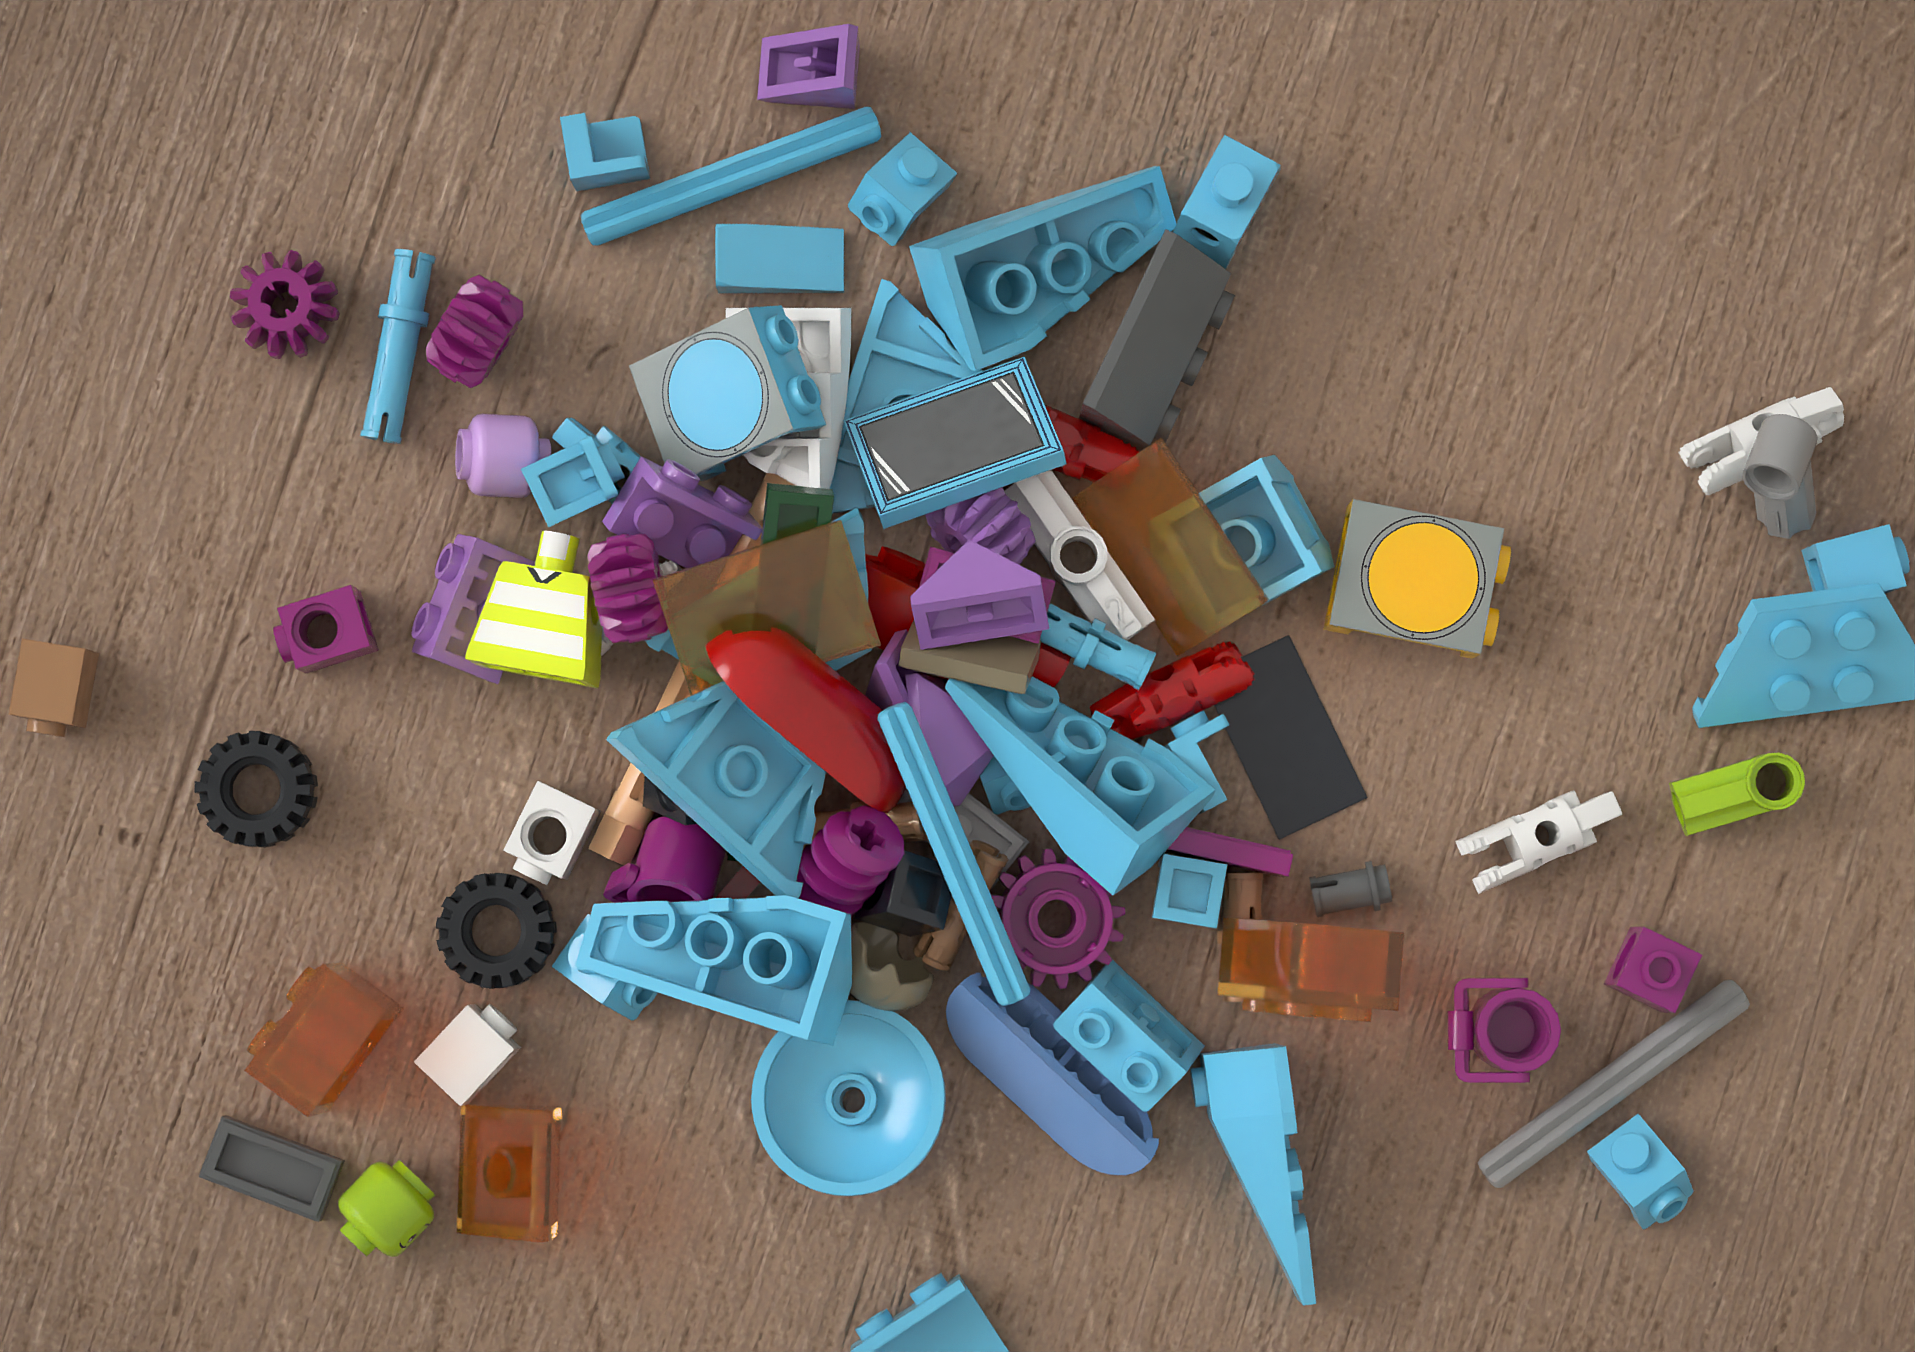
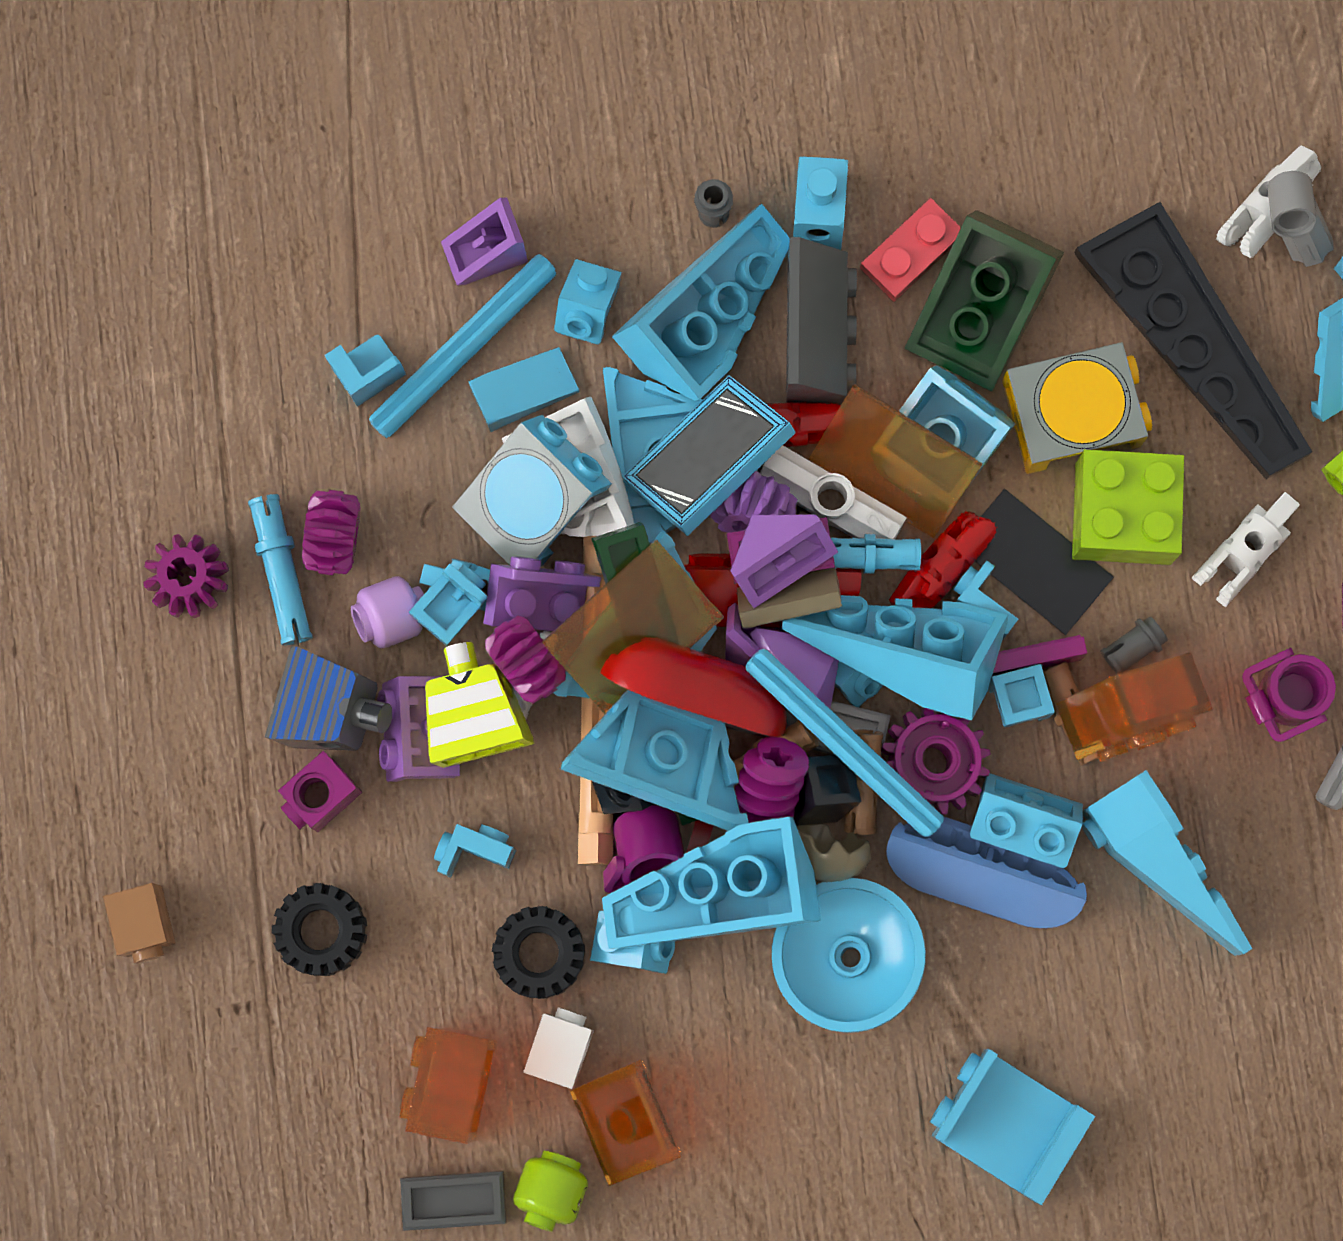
camera: 15 degrees left, 5 degrees down
white brick [503,781,601,885] -> none
none -> dark grey torso [265,646,392,751]
none -> medium azure bracket [434,824,516,878]
none -> dark grey pin [694,179,733,228]
none -> coral plate [860,198,961,302]
none -> dark green slope [904,210,1064,392]
none -> lime brick [1072,449,1184,565]
none -> black wing [1074,202,1312,479]

